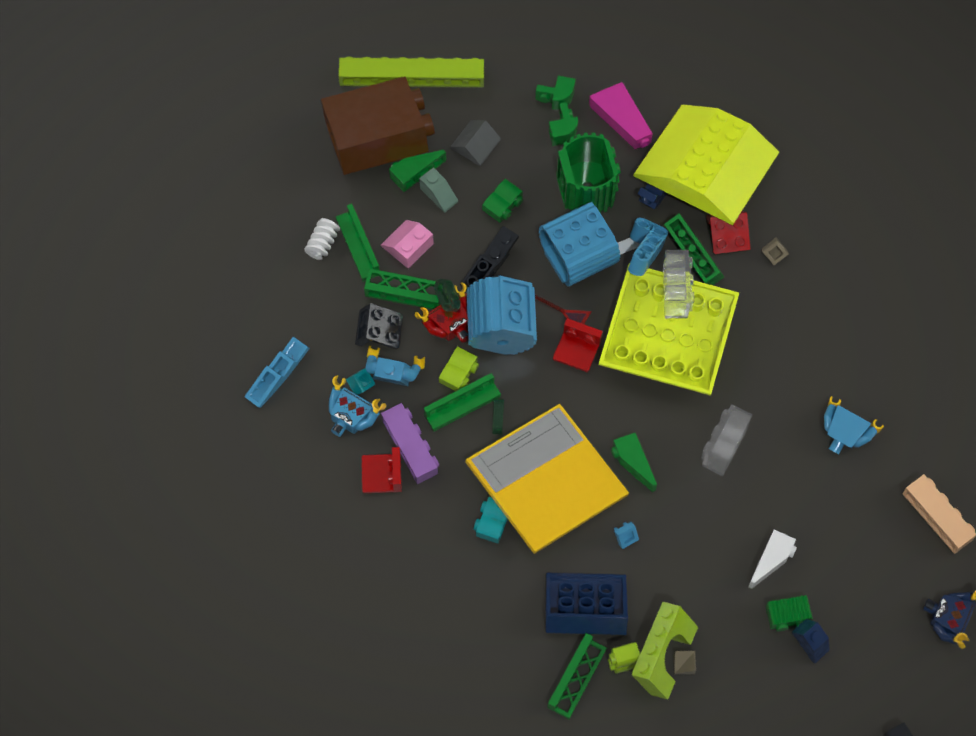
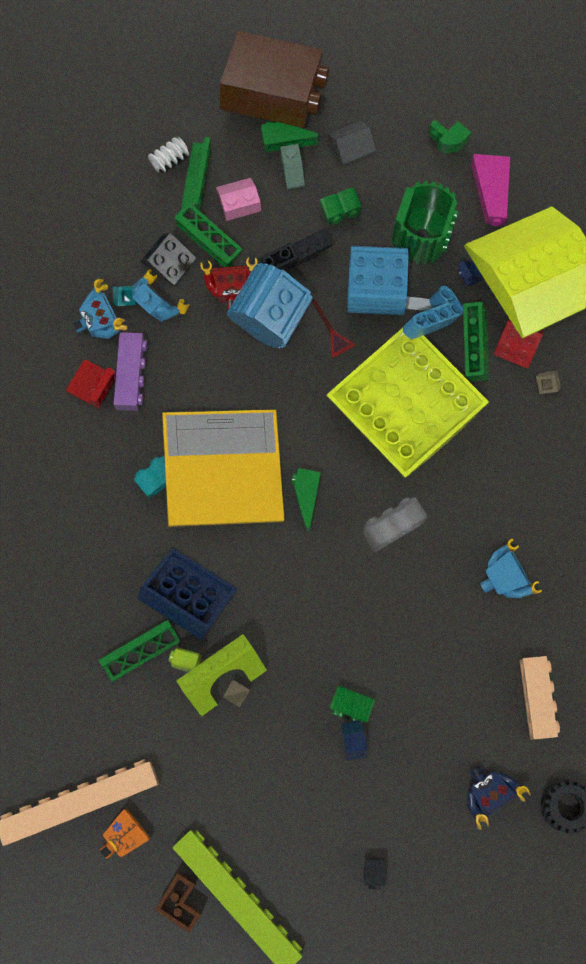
camera: 30 degrees right, 10 degrees up
dark azure slope [245,337,310,408] -> none
lime brick [339,57,484,87] -> none
green fence [424,373,501,432] -> none
clear green beam [434,279,461,312] -> none
lime brick [439,346,479,391] -> none
clear green beam [493,399,504,435] -> none
green brick [549,102,578,146] -> none
red bracket [553,318,603,372] -> none
dark azure tile [614,522,639,549] -> none
clear brick [663,250,694,319] -> none
white slope [749,530,797,588] -> none

